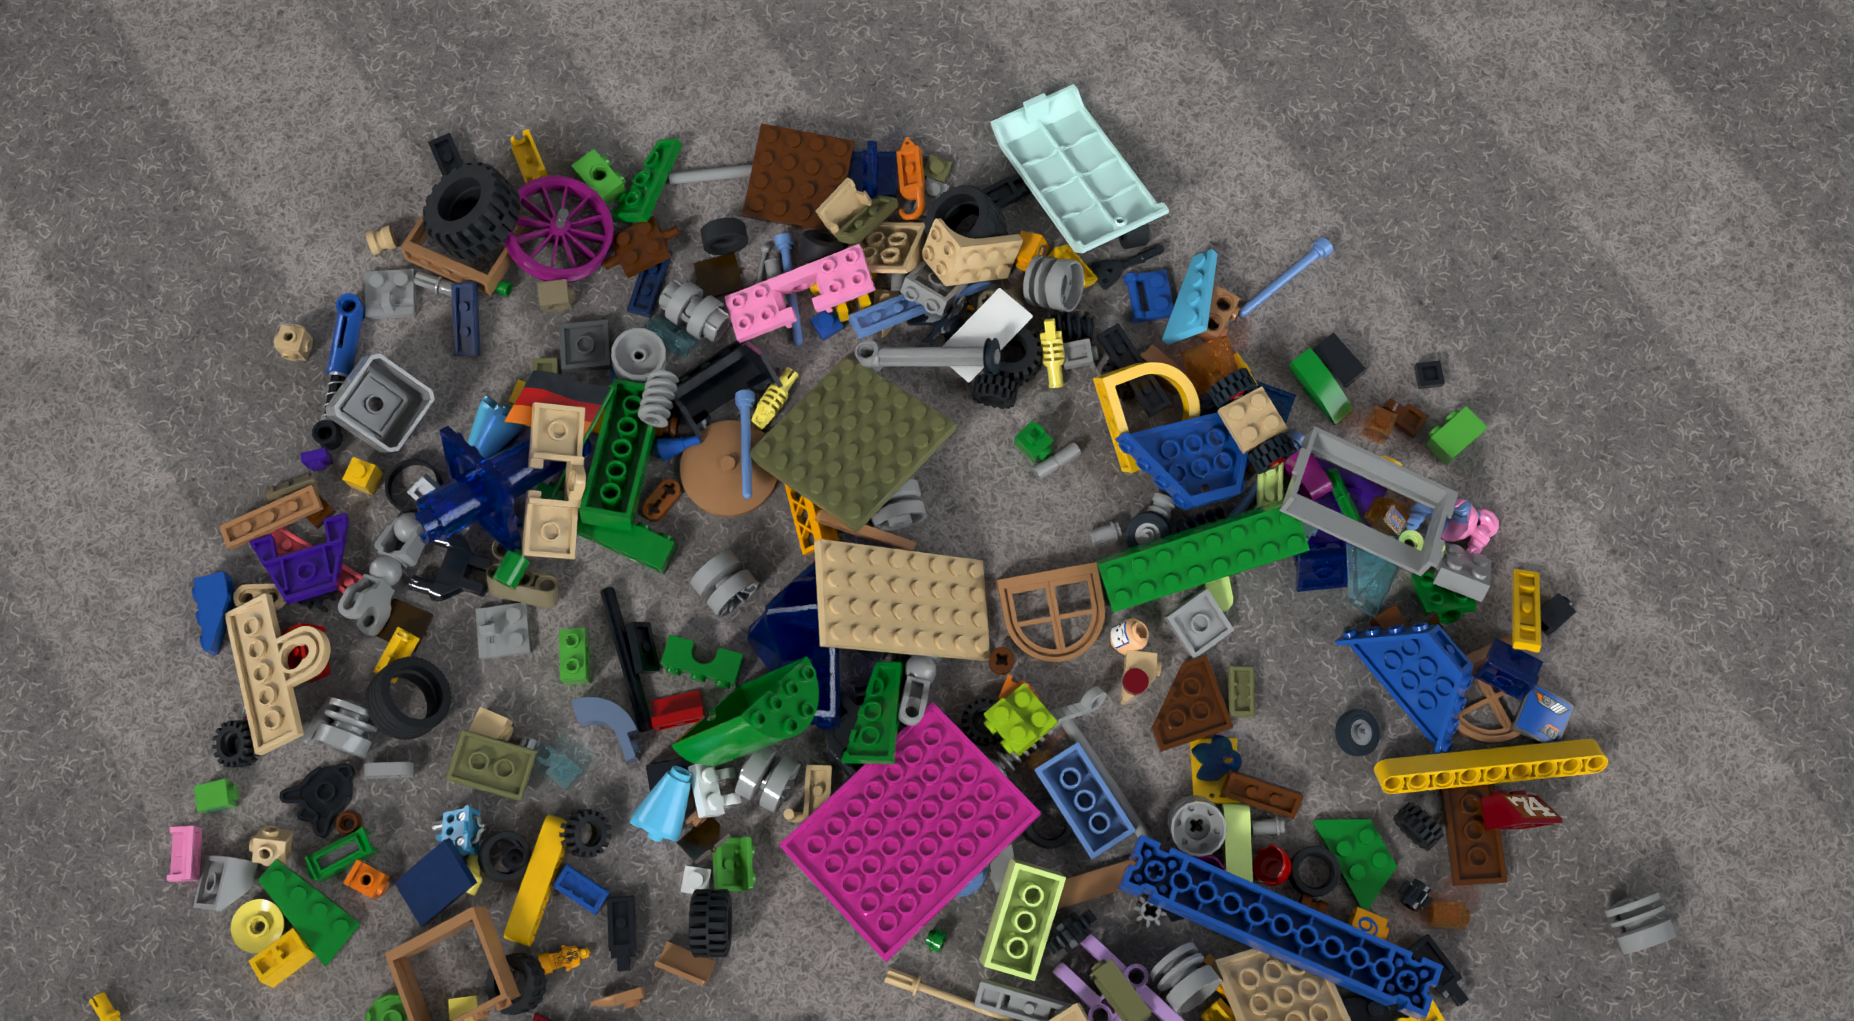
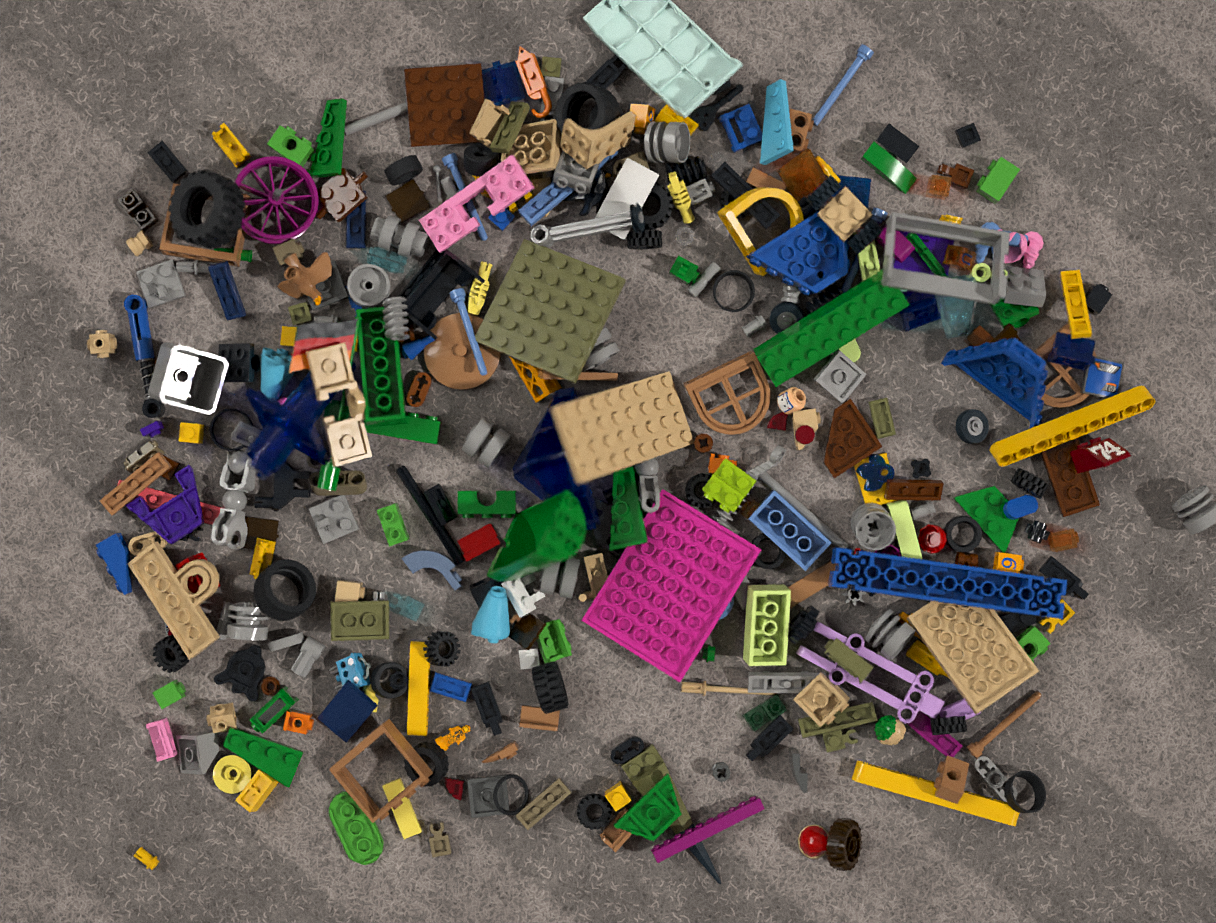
camera: 15 degrees left, 15 degrees up
none -> dark brown slope [117,188,158,232]
none -> black plate [218,343,261,383]
none -> medium nougat animal [278,252,332,306]
none -> light grey piece [291,636,325,678]
none -> black tyre [713,270,755,312]
none -> dark red tile [766,412,788,431]
none -> black plate [911,458,931,479]
none -> blue tile [1003,495,1038,520]

